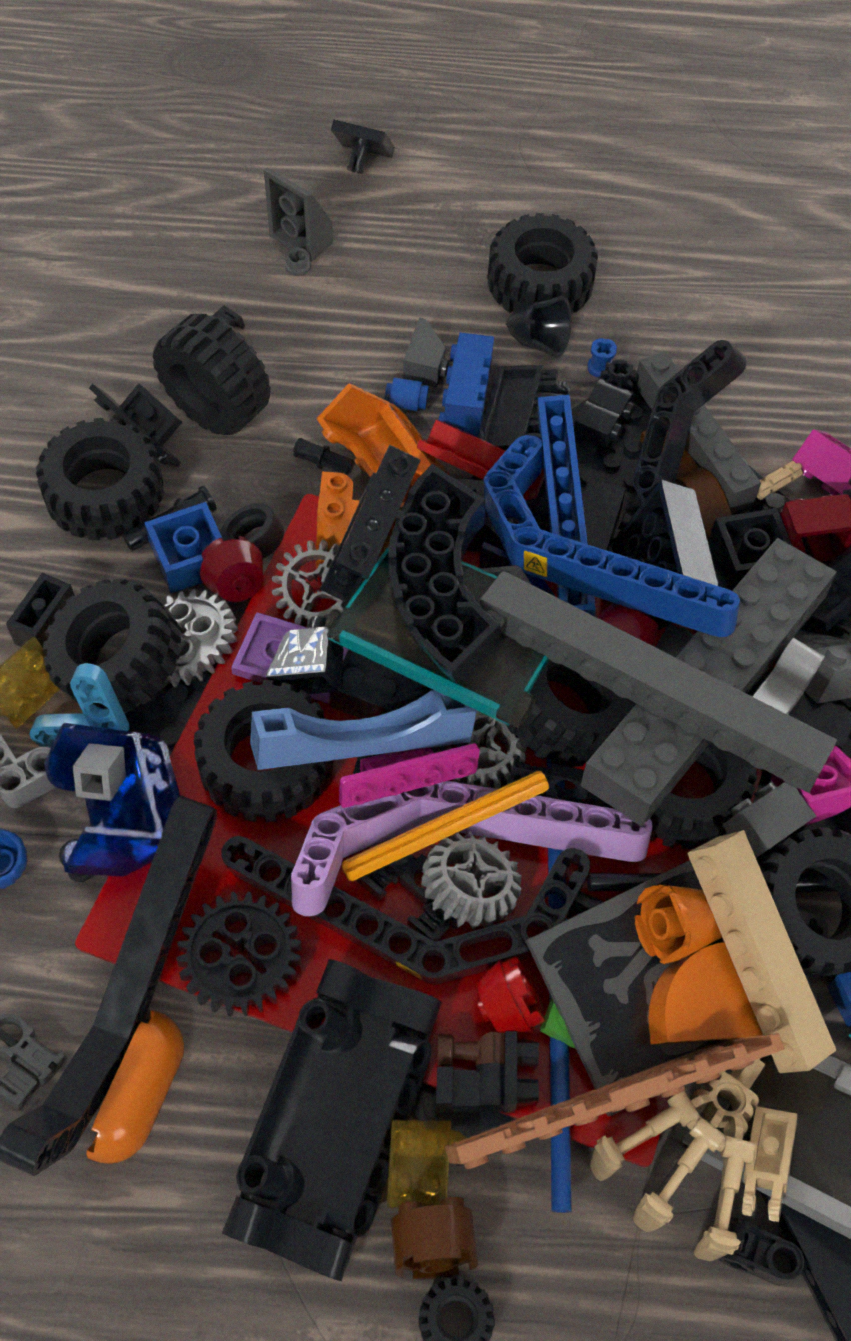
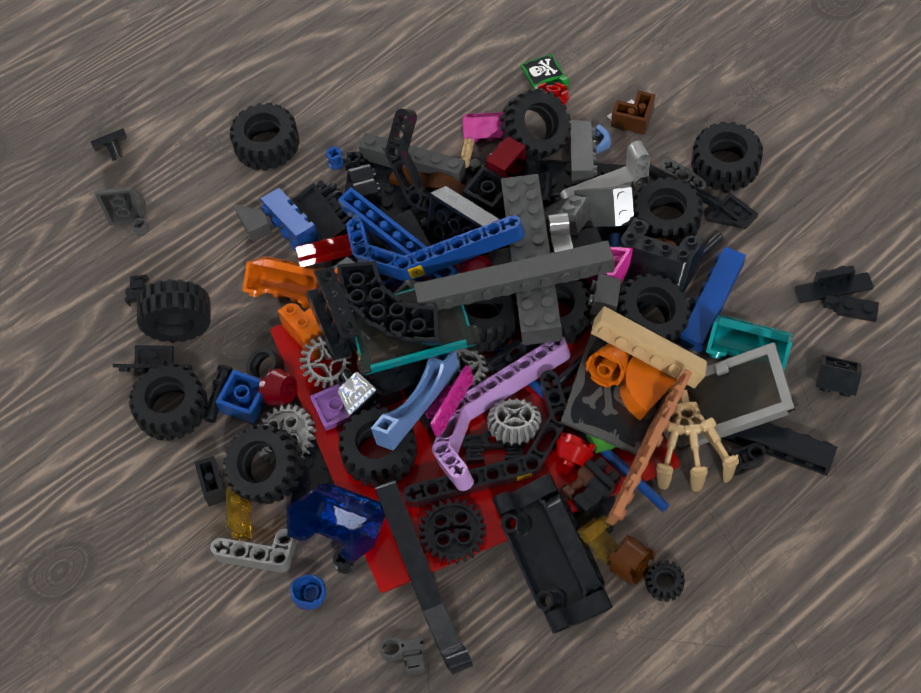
camera: 35 degrees left, 0 degrees up
dark azure beam [29,663,129,748] -> none
light grey brick [73,743,126,801] -> none
orange brick [86,1010,184,1164] -> none
black axle [293,438,354,475] -> none
light orange axle [342,771,549,881] -> none
blue brick [385,377,429,412] -> none
black helmet [506,296,572,358] -> none
tan hinge [742,1106,797,1222] -> none

